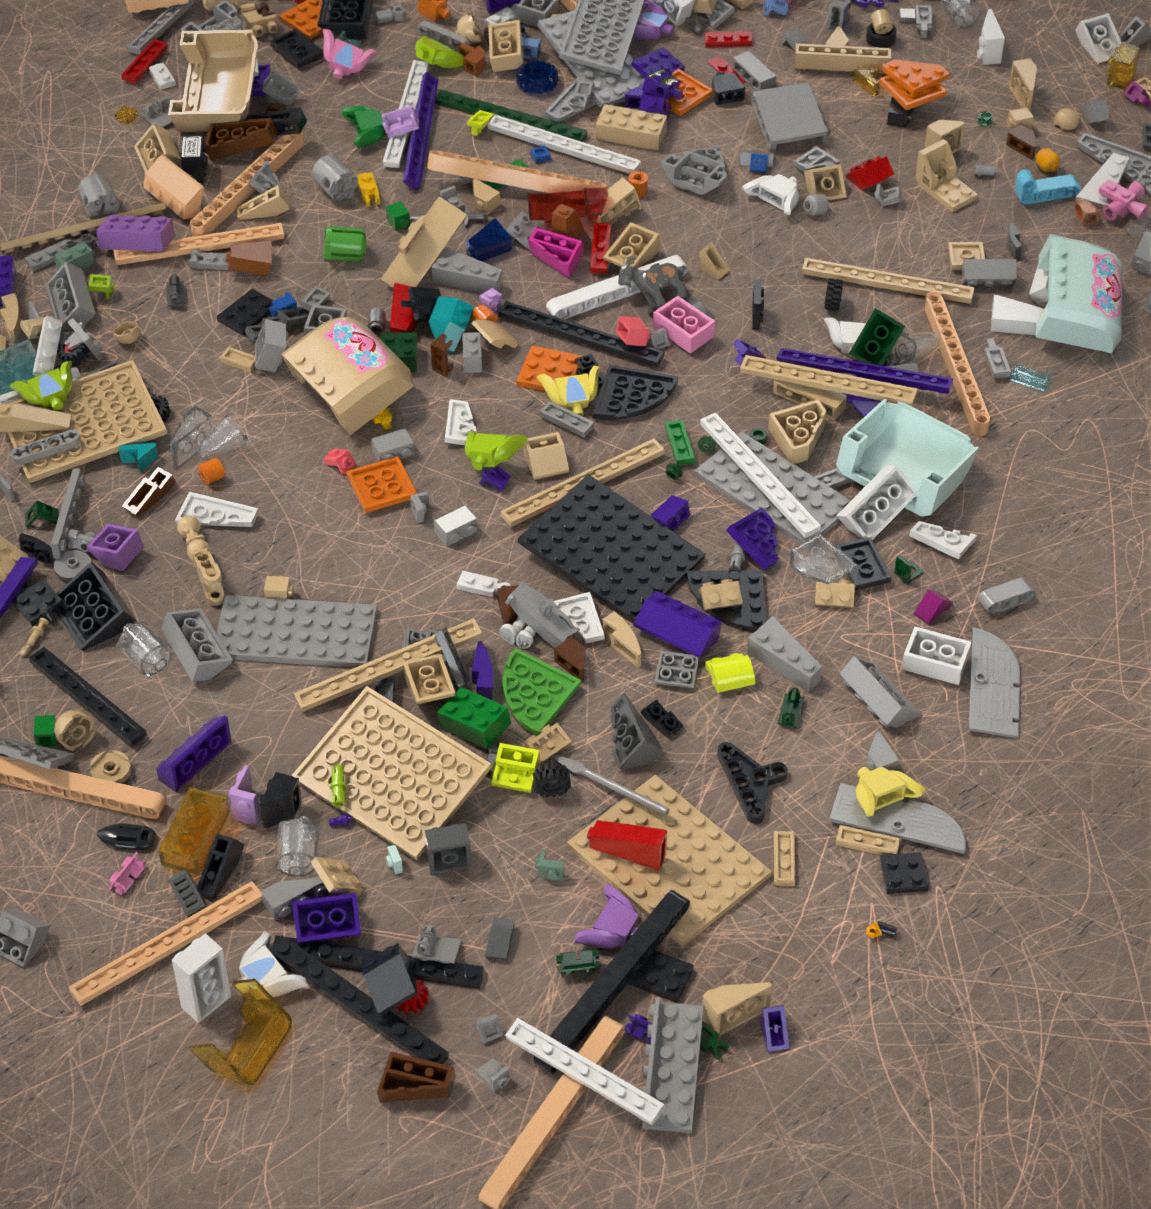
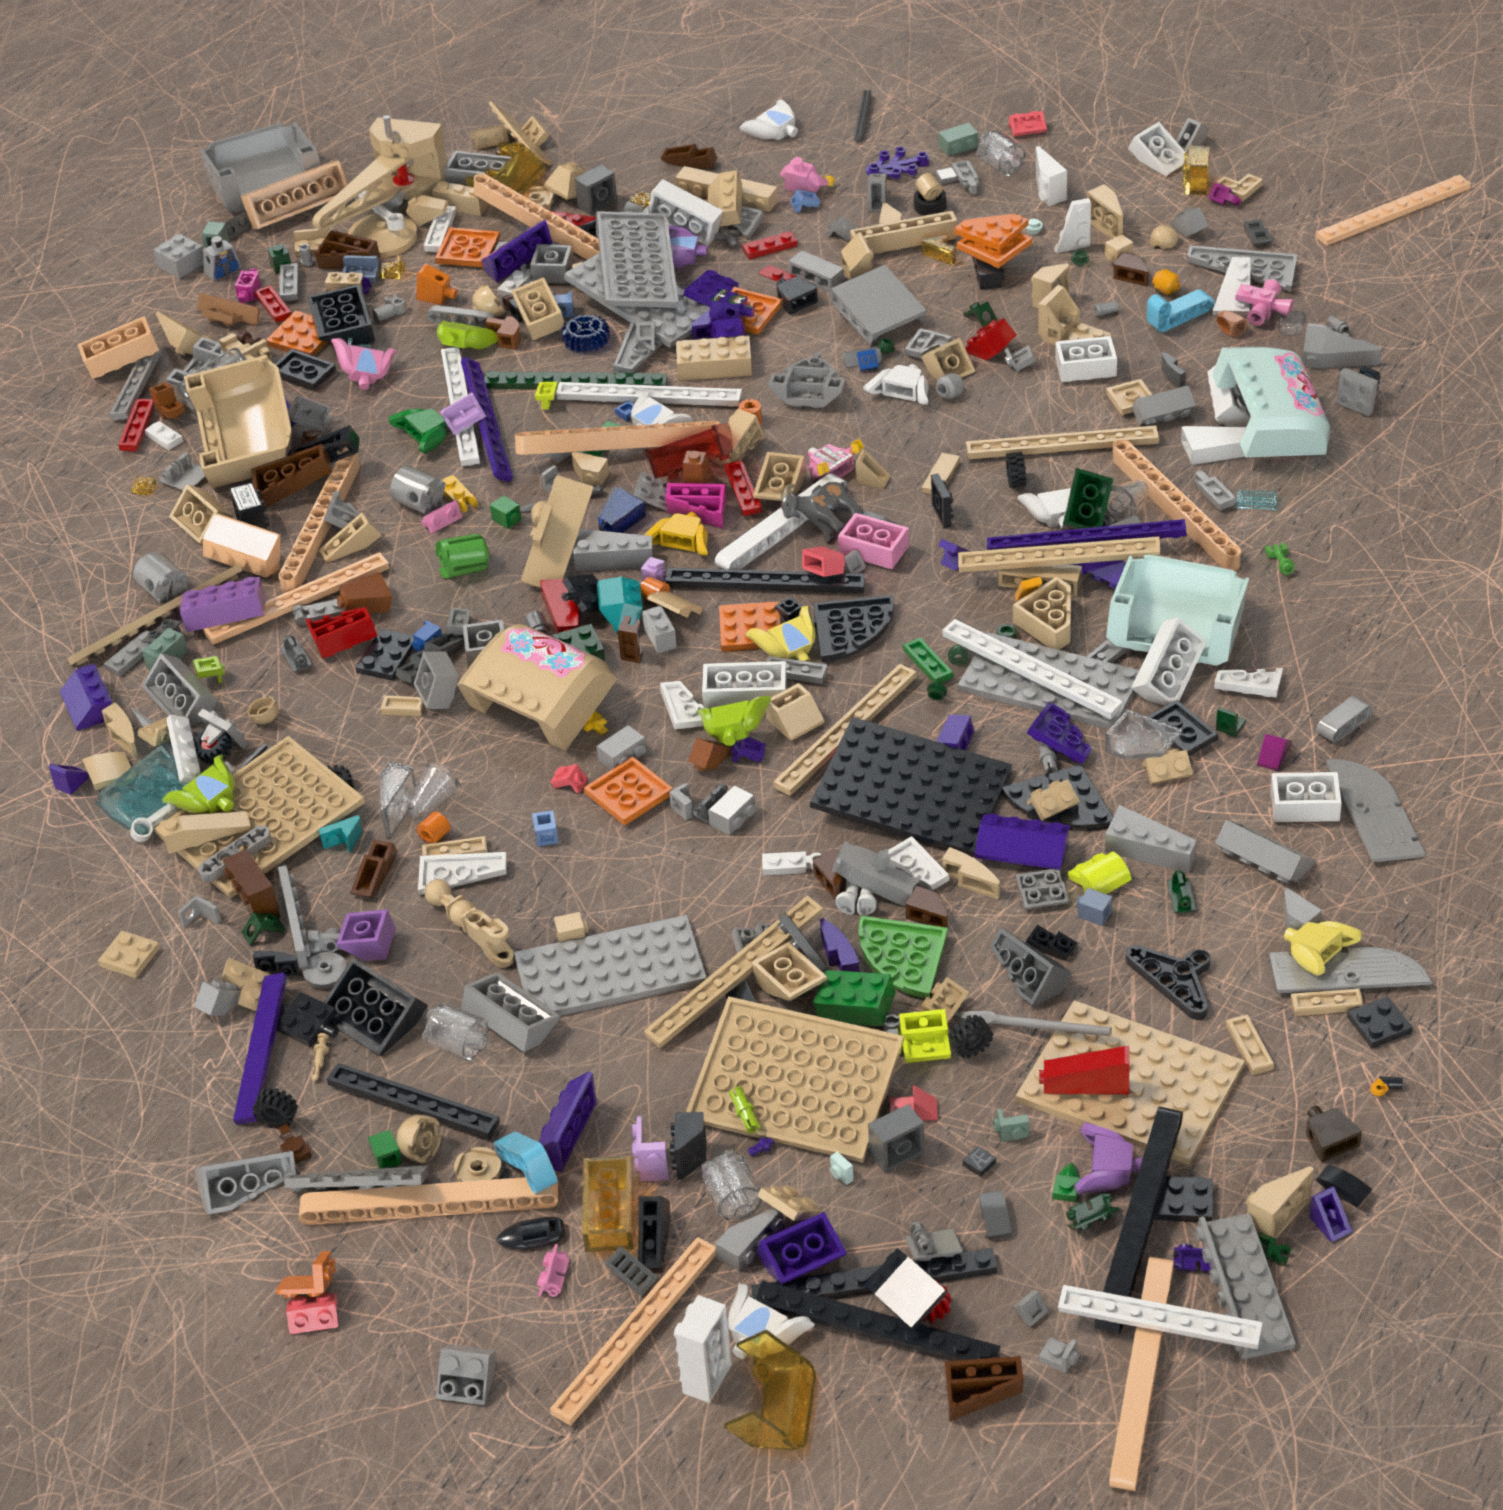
camera: 15 degrees left, 5 degrees down
none -> dark orange brick [149,382,186,420]
none -> reddish brown wedge [222,849,281,918]
none -> red wedge [305,607,378,659]
none -> bright pink hinge [421,500,463,534]
none -> tan tile [422,836,488,856]
none -> medium azure beam [494,1131,558,1194]
none -> medium blue brick [532,810,559,847]
none -> white torso [631,389,694,425]
none -> yellow torso [644,512,708,556]
none -> dark orange slope [688,738,732,772]
none -> dark grey hinge [691,783,728,823]
none -> white brick [702,661,787,710]
none -> torso [807,439,864,479]
none -> tan slope [841,233,873,280]
none -> dark green plate [877,338,895,354]
none -> coral slope [890,1085,938,1120]
none -> tan tile [922,453,960,494]
none -> dark green bracket [962,301,998,327]
none -> black tile [962,1146,996,1177]
none -> light orange plate [1015,577,1042,602]
none -> light aqua plate [1025,219,1043,235]
none -> green plate [1052,1162,1080,1202]
none -> white wing [1054,198,1091,253]
none -> white brick [1055,336,1117,382]
none -> sand blue brick [1076,888,1112,926]
none -> bright green hinge [1264,543,1295,575]
none -> dark brown torso [1306,1105,1362,1163]
none -> black slope [1315,1164,1373,1208]

